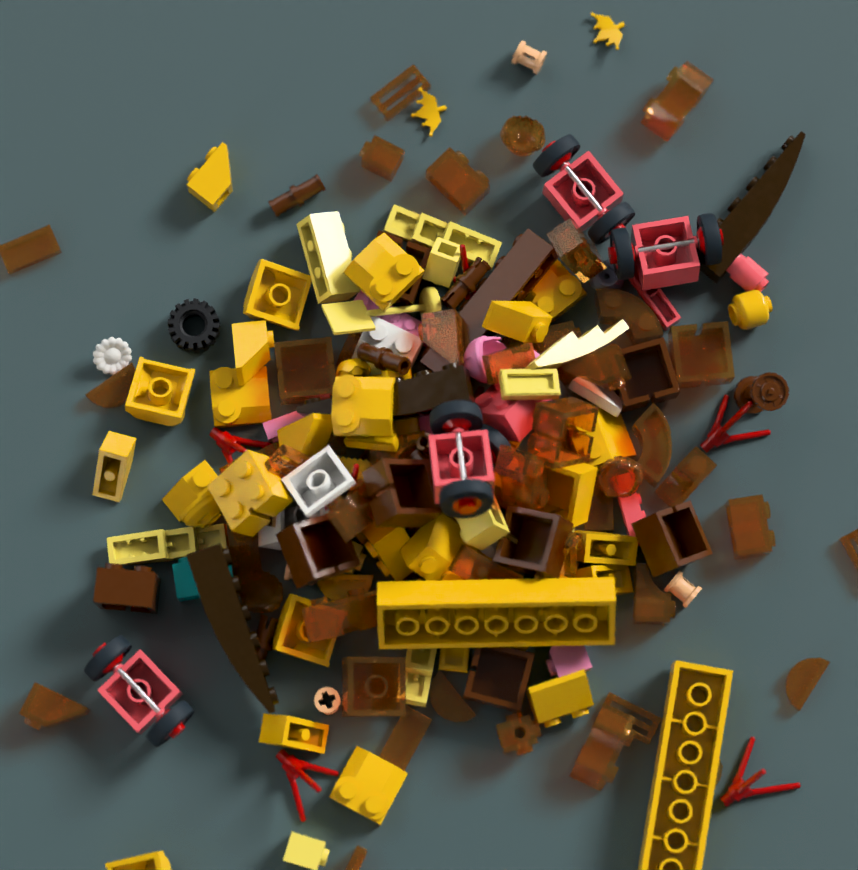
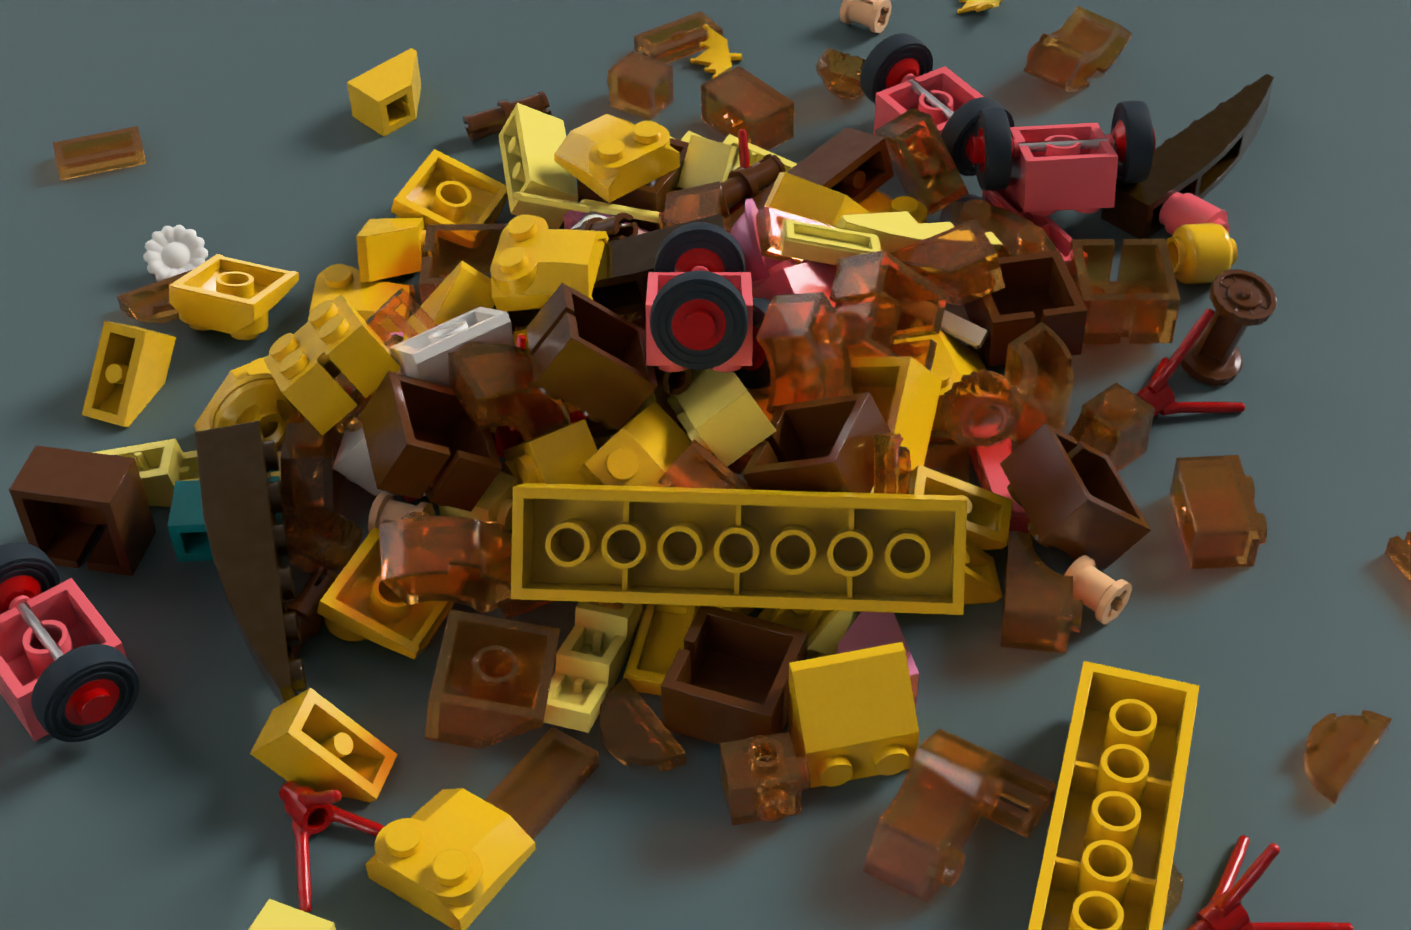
camera: 10 degrees right, 35 degrees down
black tyre [167,298,220,353] -> none
light nougat bush [314,687,341,715] -> none

